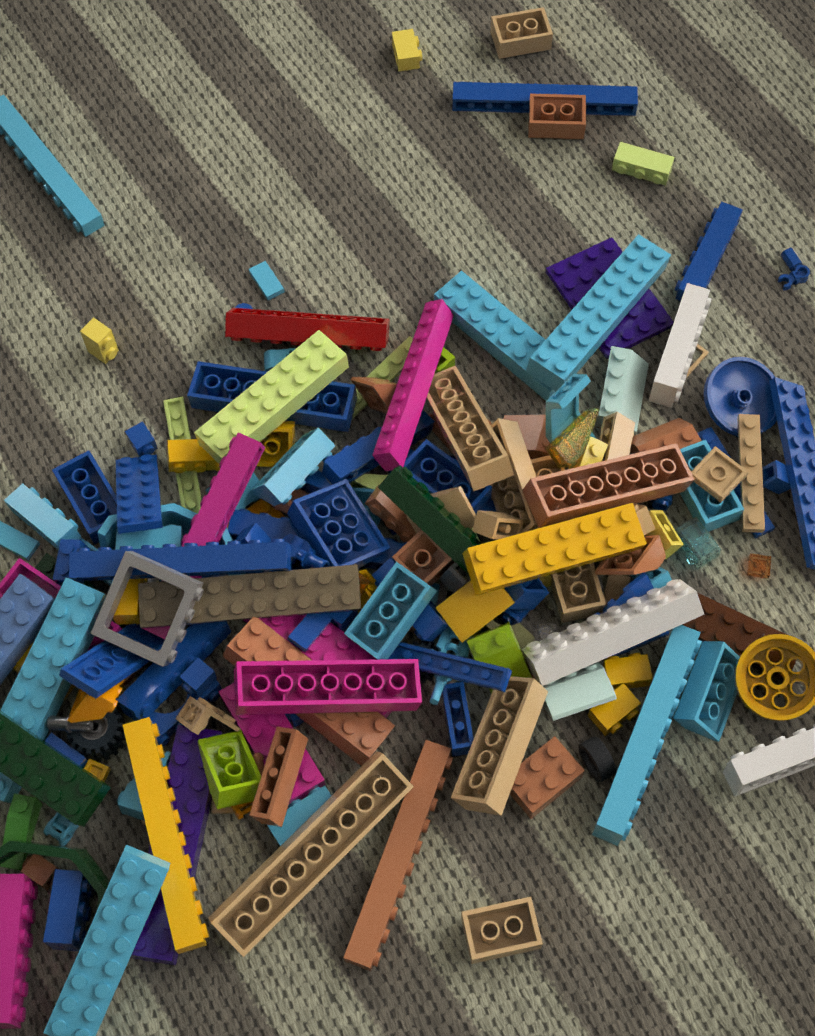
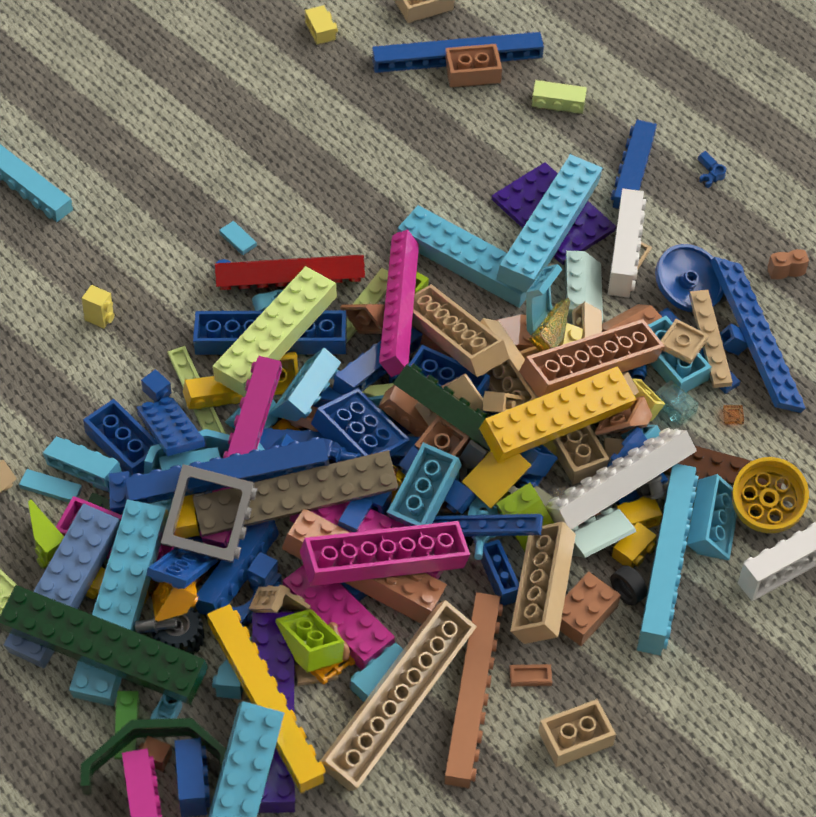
camera: 15 degrees left, 10 degrees down
nougat brick [249,727,308,827] -> none
none -> nougat tile [509,664,552,686]
none -> dark grey piece [636,475,667,500]

